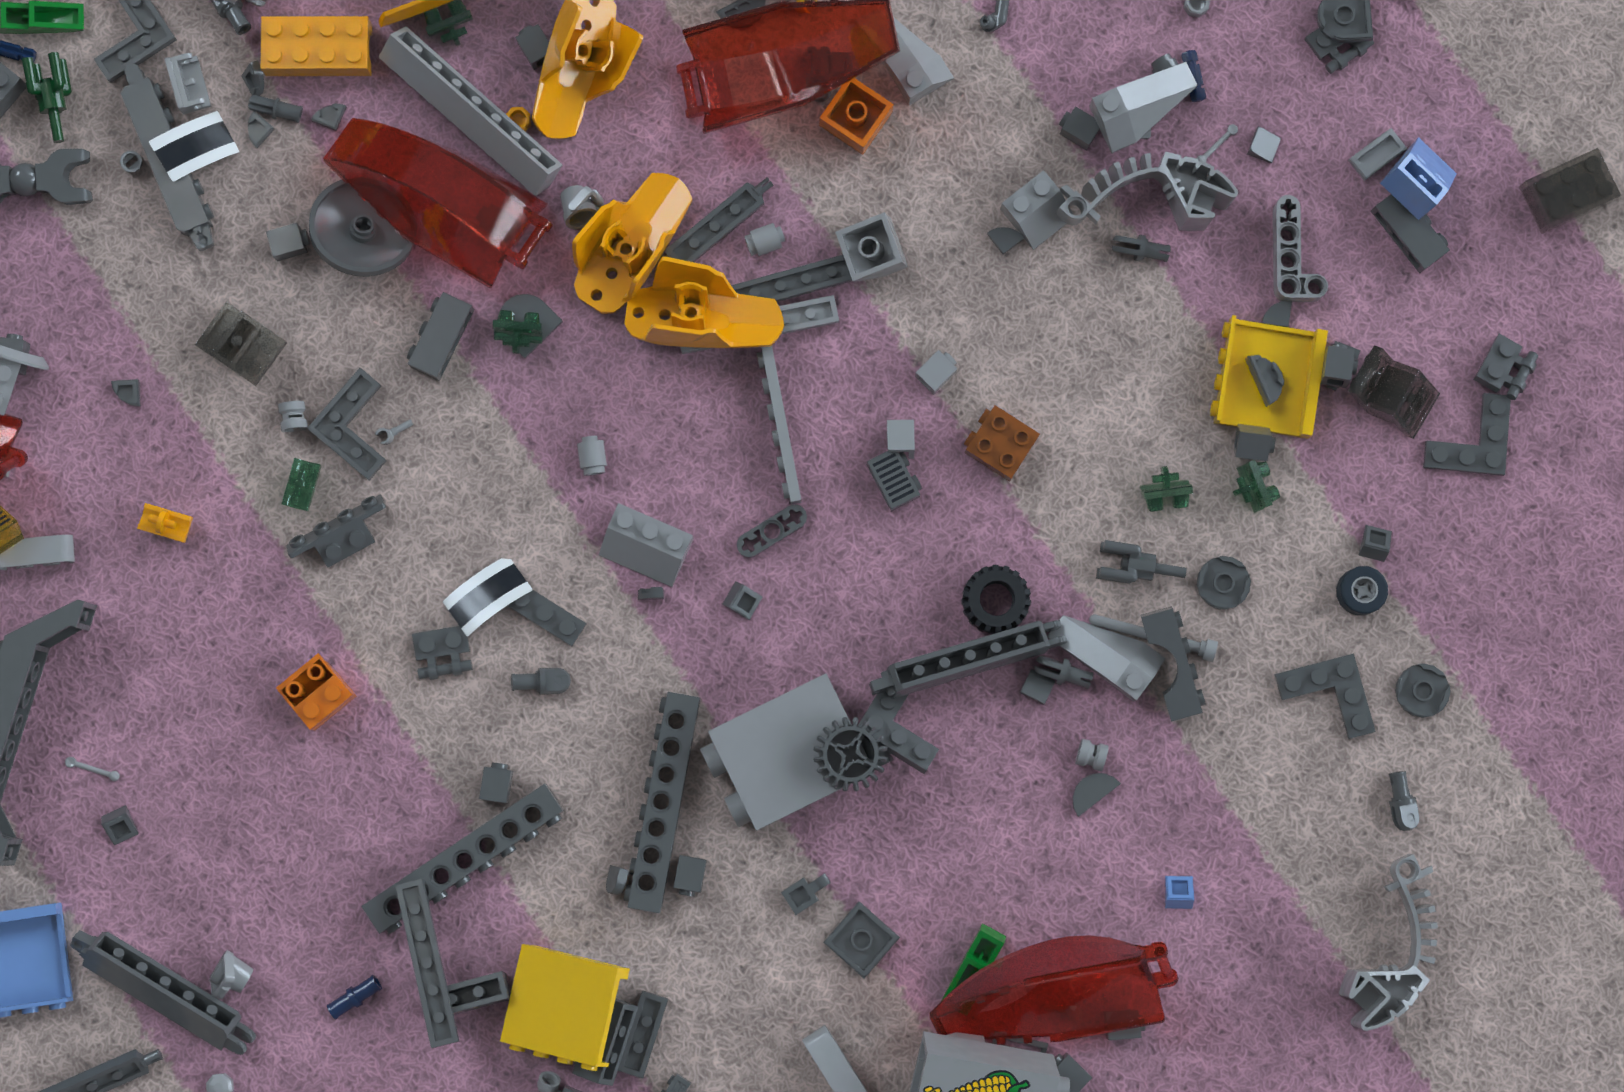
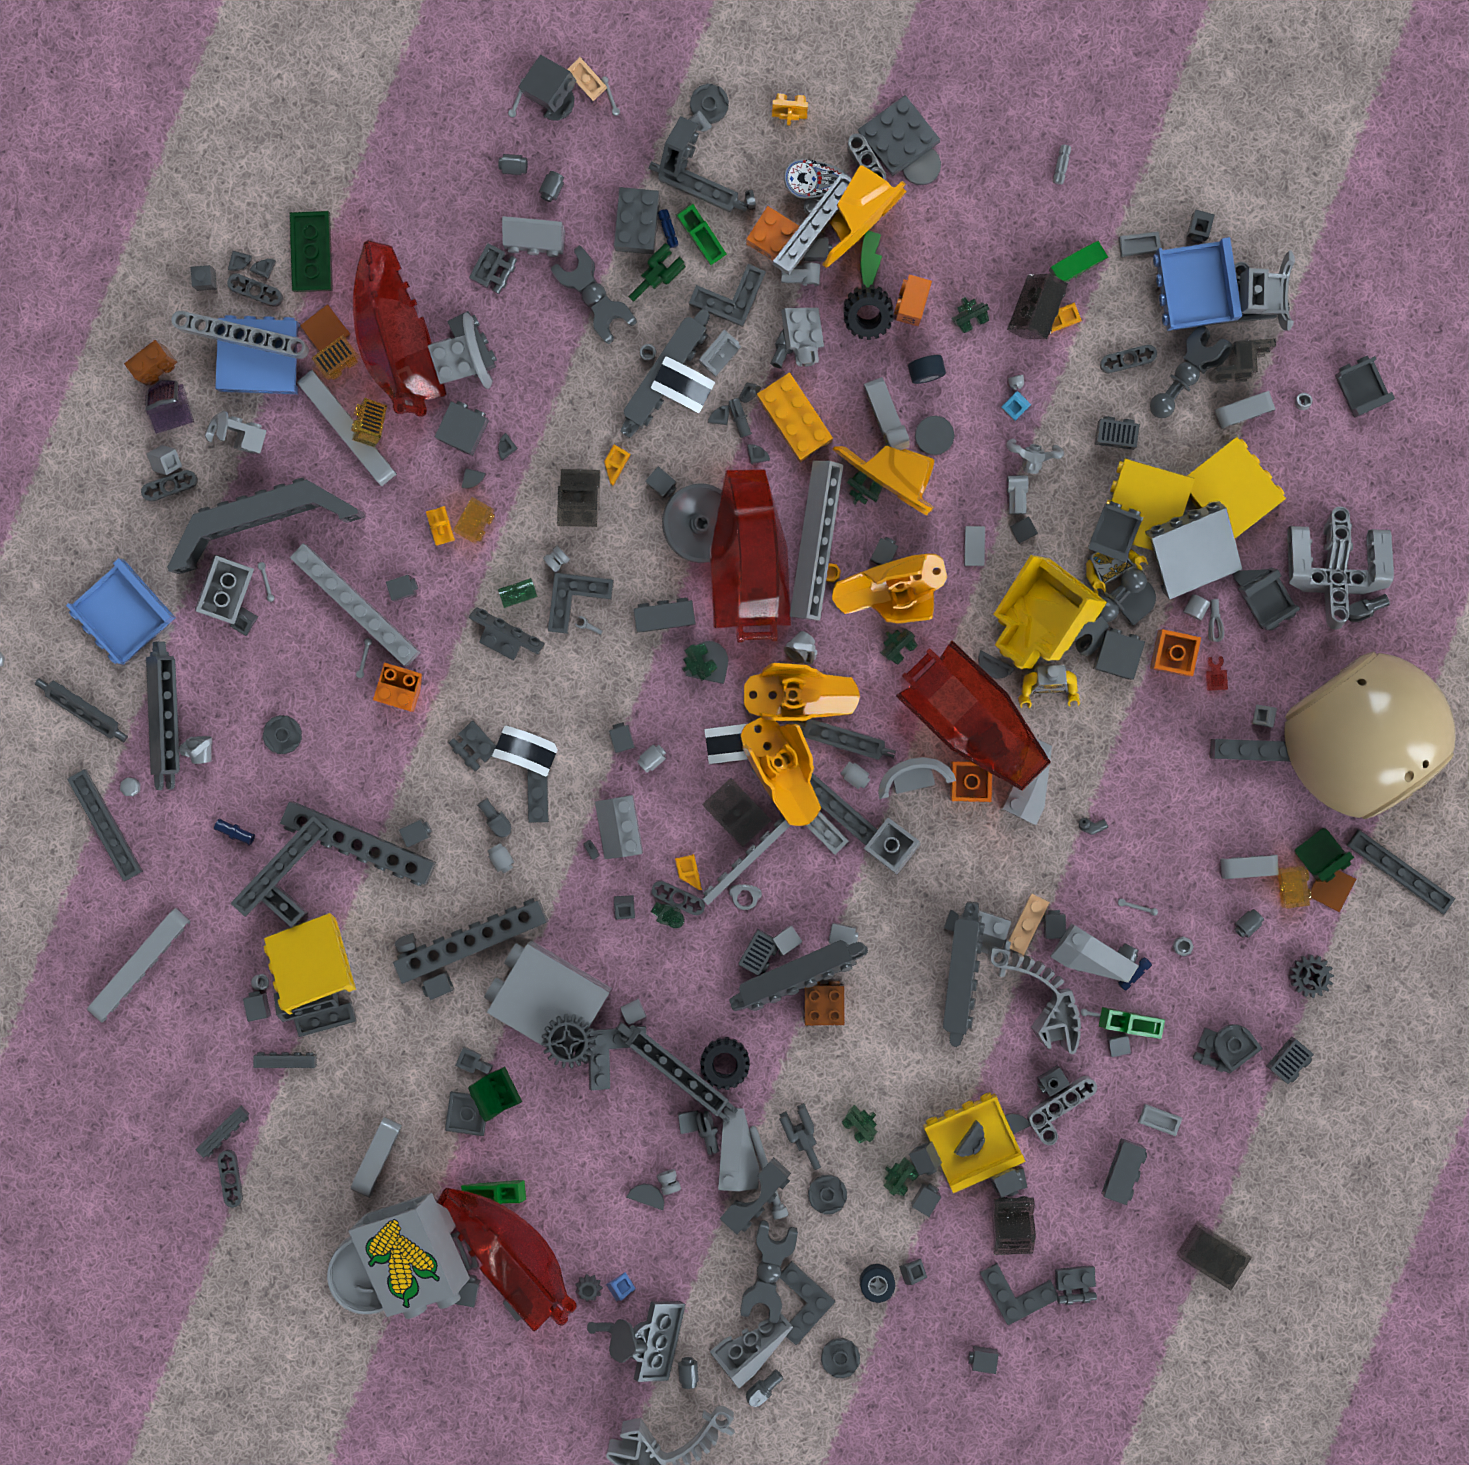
camera: 60 degrees right, 5 degrees up
dark grey arm [1112,235,1171,262] -> none
medium blue slope [1380,137,1457,220] -> none
none -> light grey slope [194,555,254,624]
none -> dark grey tile [263,715,302,754]
none -> light grey brick [290,543,421,666]
none -> light grey hinge [356,638,372,678]
none -> dark grey brick [386,575,418,602]
none -> dark grey brick [435,401,489,456]
none -> clear yellow brick [453,497,495,544]
none -> dark grey tile [461,468,486,489]
none -> dark green bracket [468,1066,523,1122]
none -> light grey brick [487,843,514,874]
none -> dark grey piece [575,1274,603,1302]
none -> dark grey plate [587,1301,686,1382]
none -> light orange tile [604,445,631,486]
none -> dark grey brick [609,722,636,753]
none -> light grey brick [621,998,647,1025]
none -> clear green hips [651,902,685,929]
none -> light orange tile [675,854,702,890]
none -> dark grey brick [678,1357,699,1389]
none -> clear smoke bracket [702,778,771,847]
none -> sticker [705,724,755,764]
none -> light grey wedge [710,1313,793,1389]
none -> light grey piece [729,884,762,910]
none -> dark grey hinge [729,940,868,1011]
none -> dark grey piece [740,1220,798,1324]
none -> light grey piece [878,757,956,799]
none -> clear green hips [880,628,918,665]
none -> dark grey brick [911,1183,941,1217]
none -> dark grey hinge [943,901,985,1047]
none -> dark grey brick [968,1346,999,1374]
none -> light nougat plate [1008,893,1050,955]
none -> dark grey brick [1037,1065,1070,1097]
none -> green slope [1099,1007,1165,1039]
none -> light grey hinge [1118,899,1158,916]

